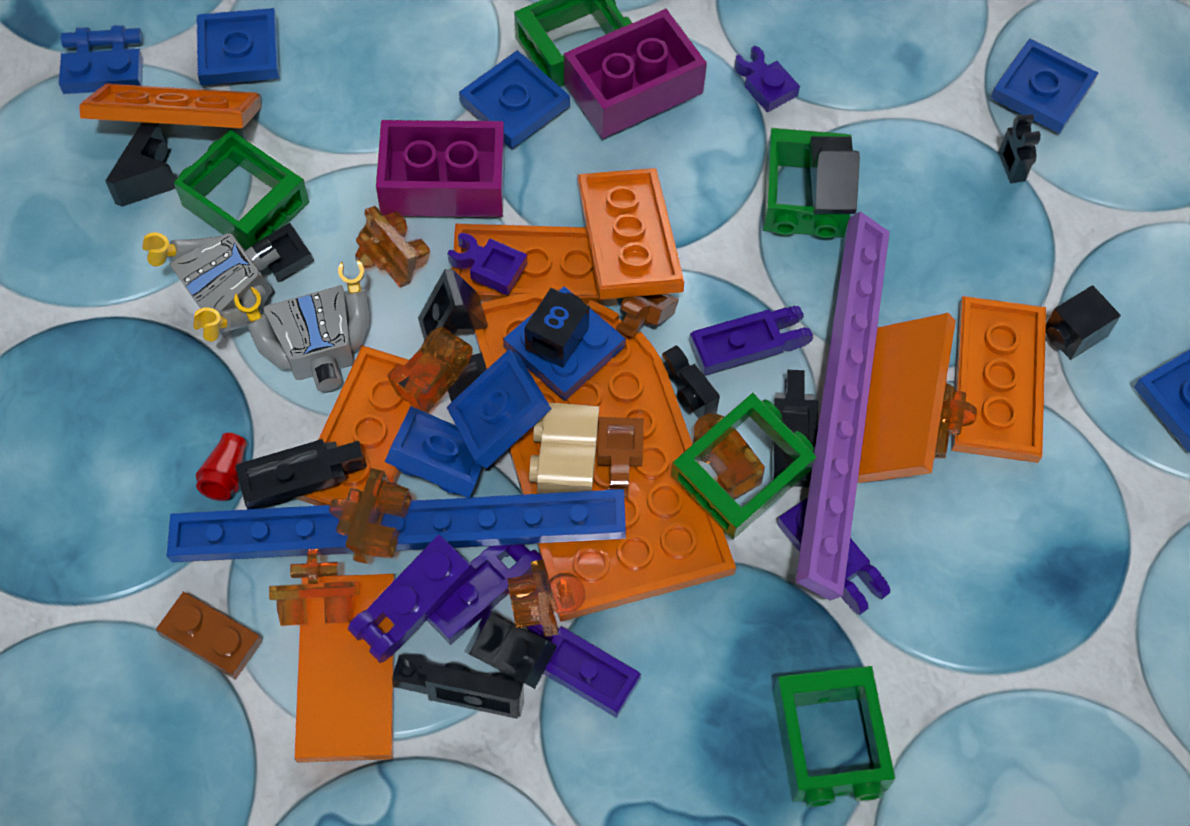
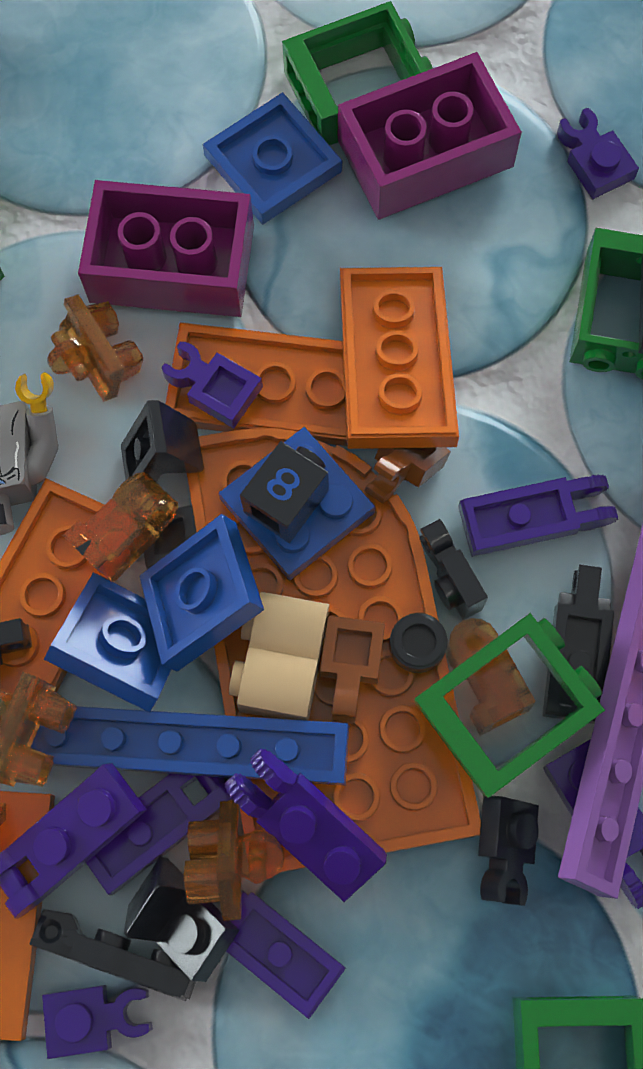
camera: 10 degrees right, 10 degrees up
none -> dark purple plate [42,985,153,1059]
none -> dark purple hinge [225,748,387,902]
none -> black tile [389,613,448,673]
none -> black plate [478,796,539,906]

